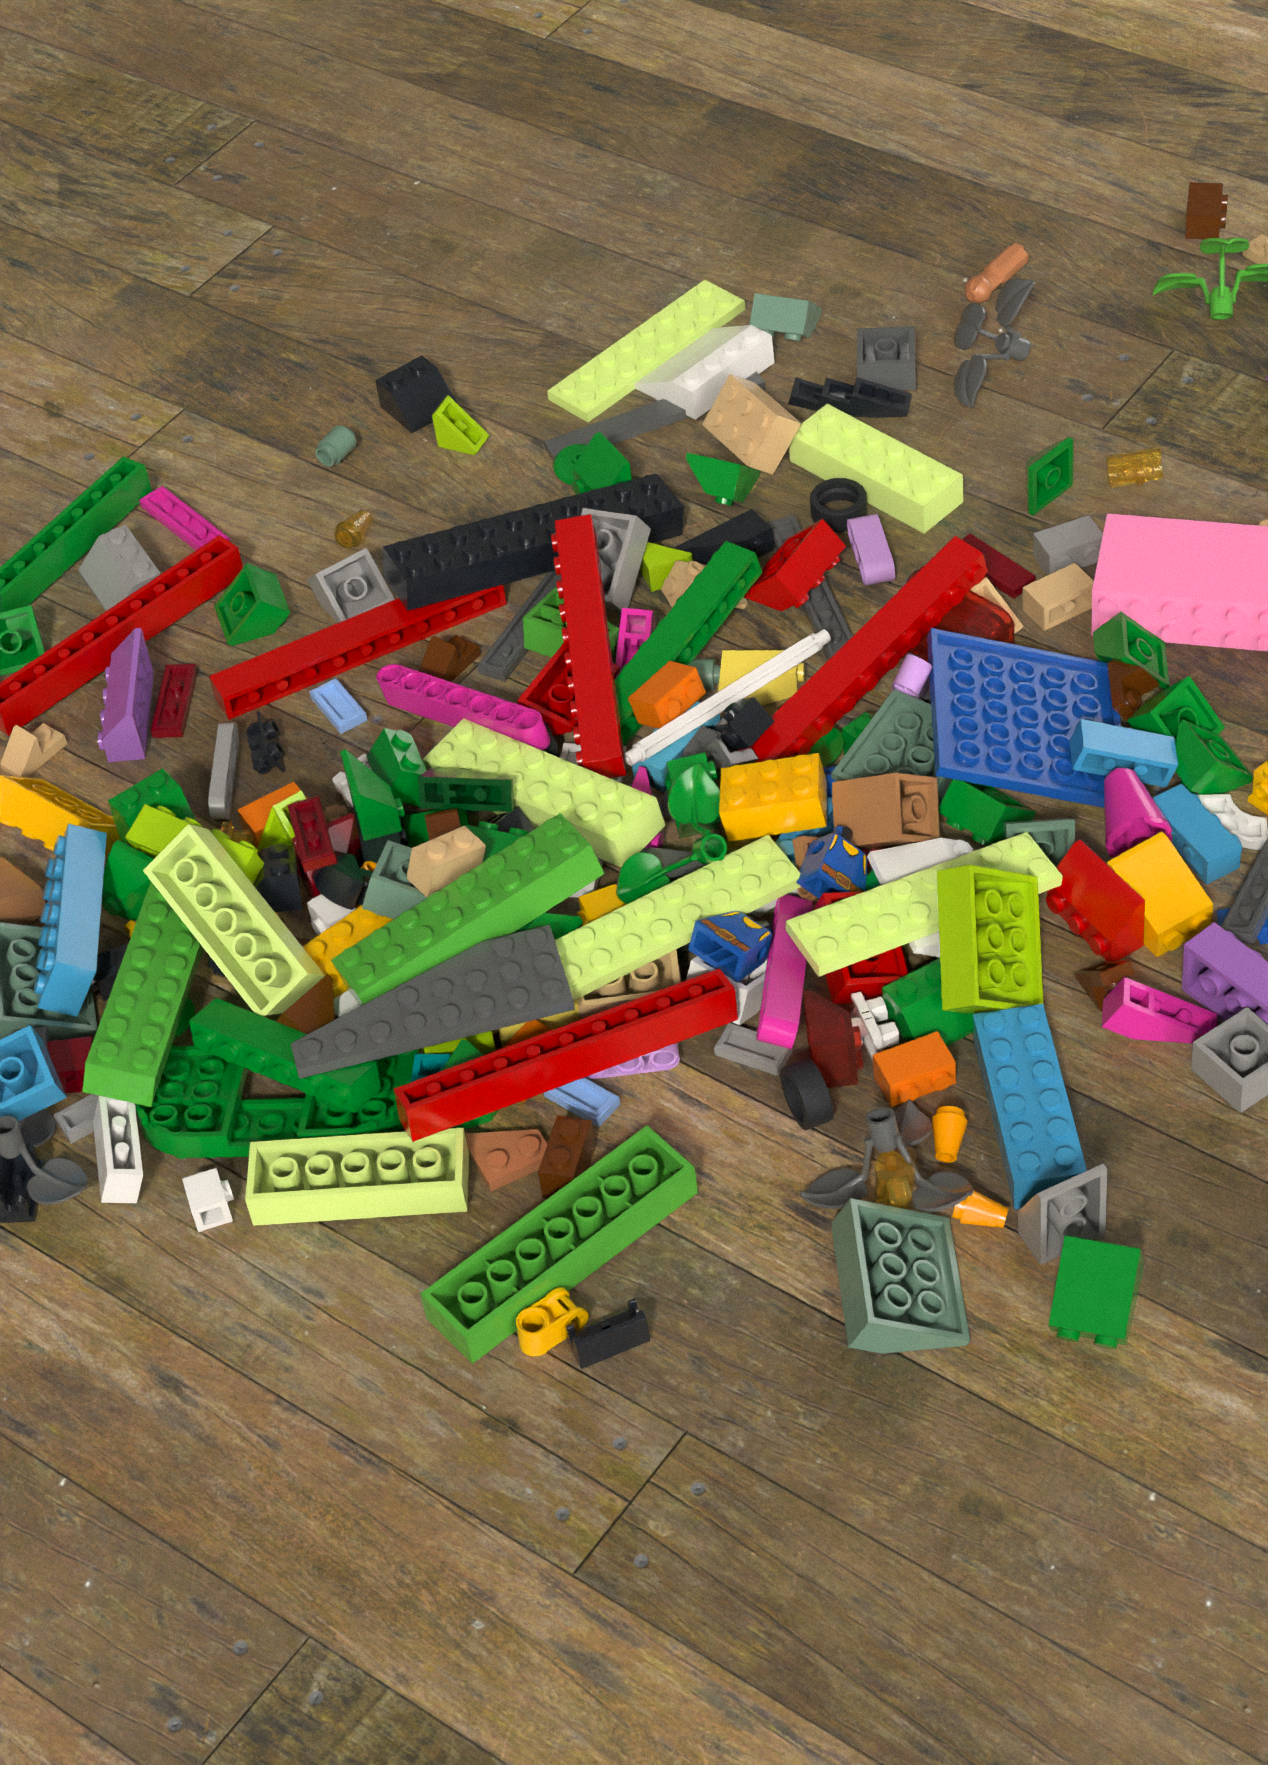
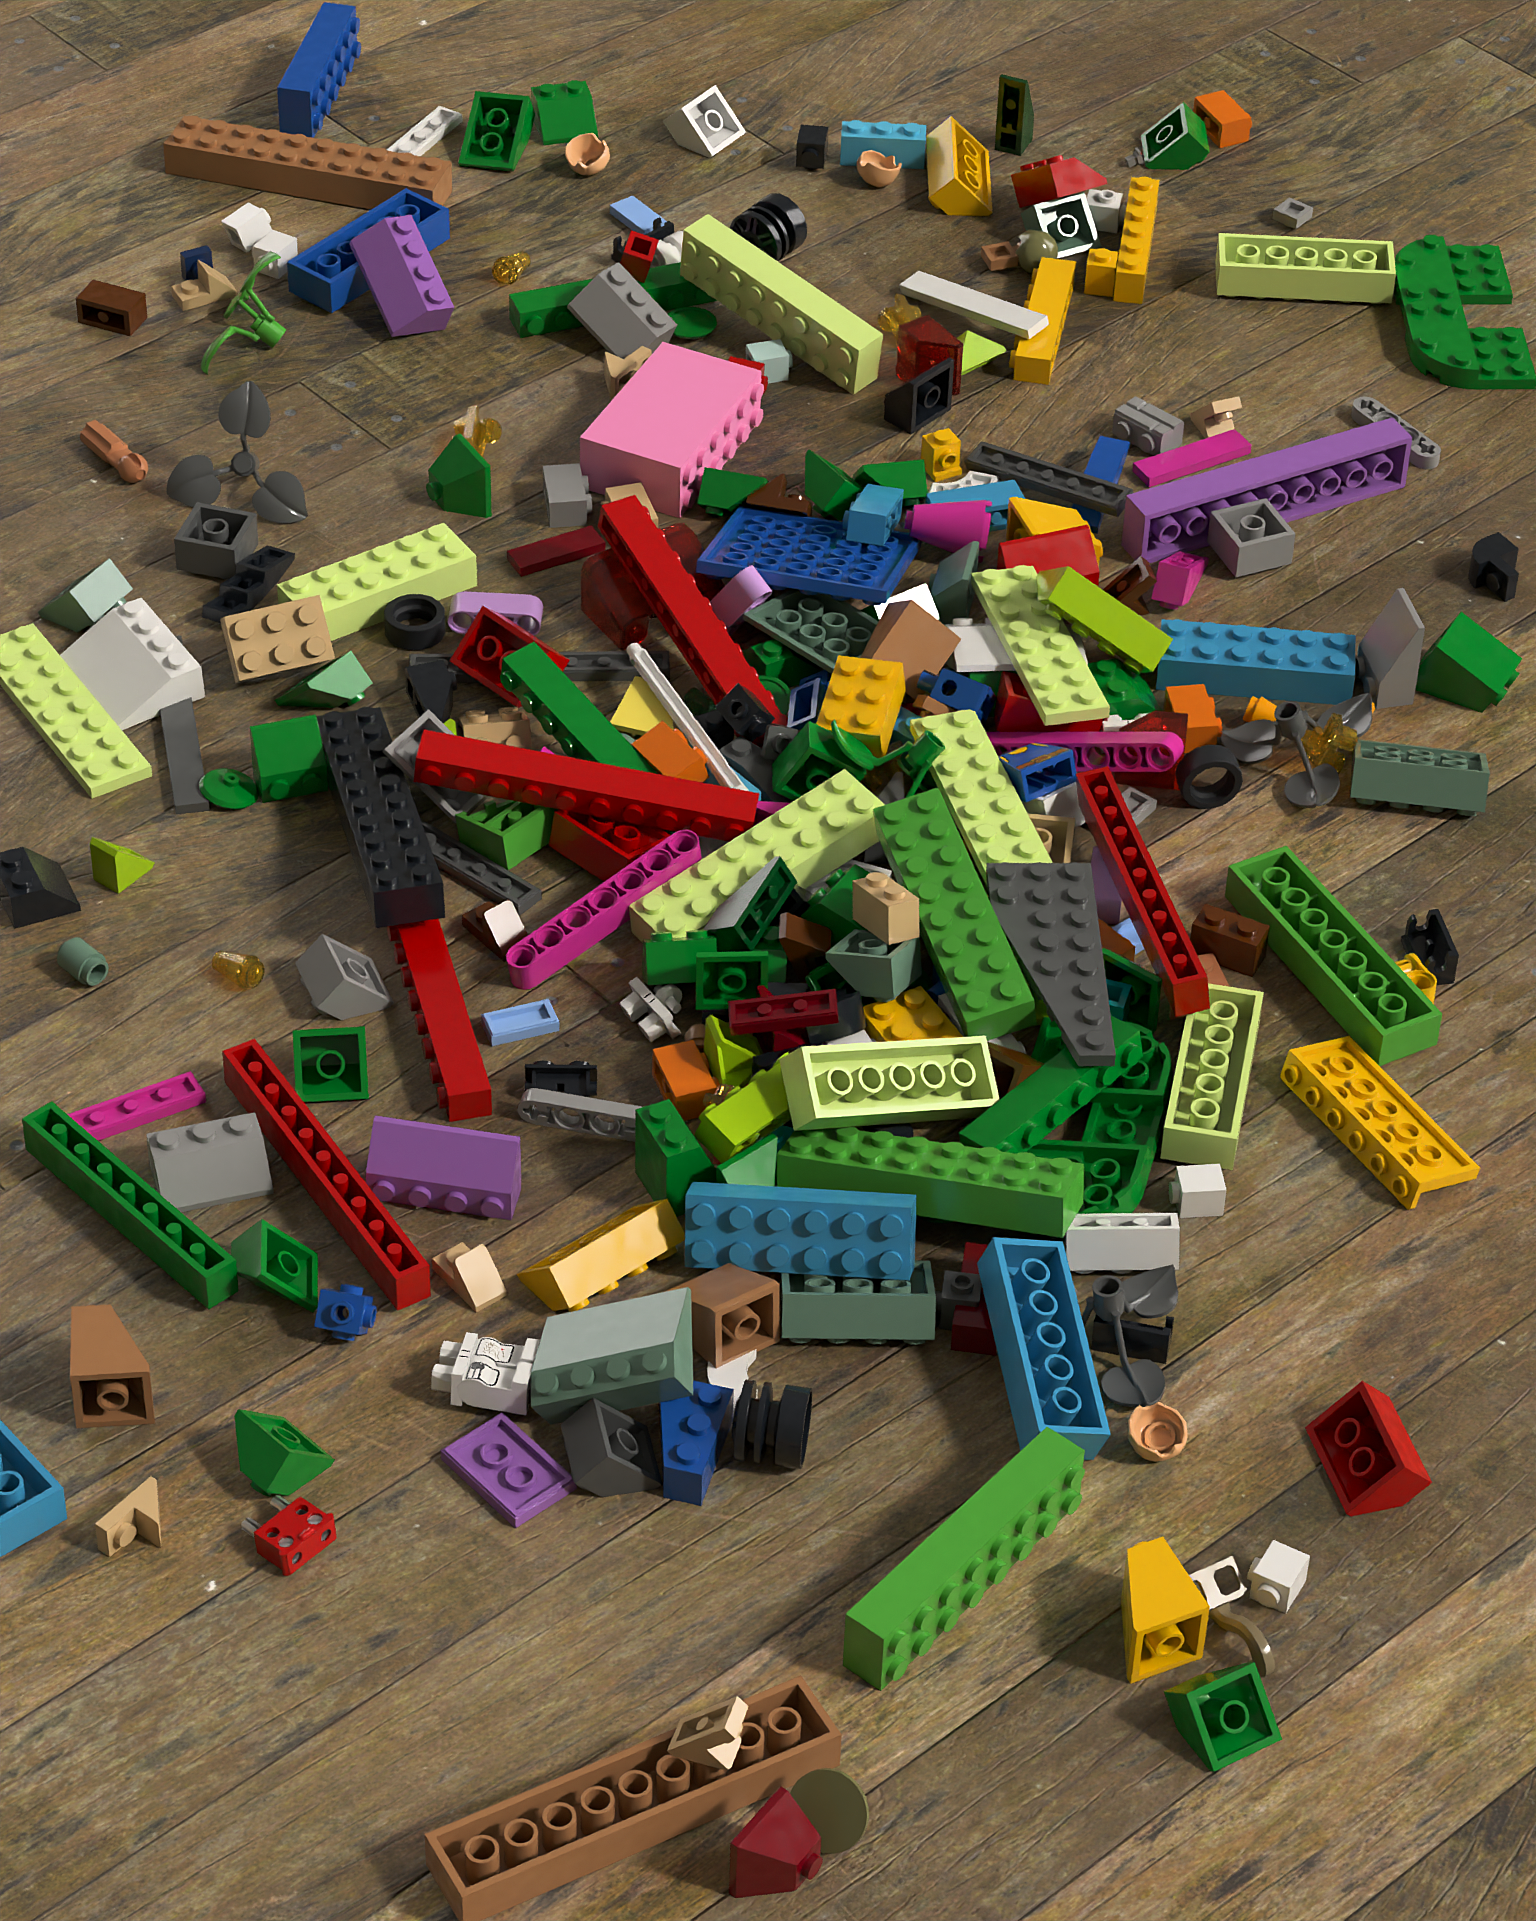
camera: 85 degrees left, 5 degrees down
none -> yellow bracket [1280,1036,1480,1210]

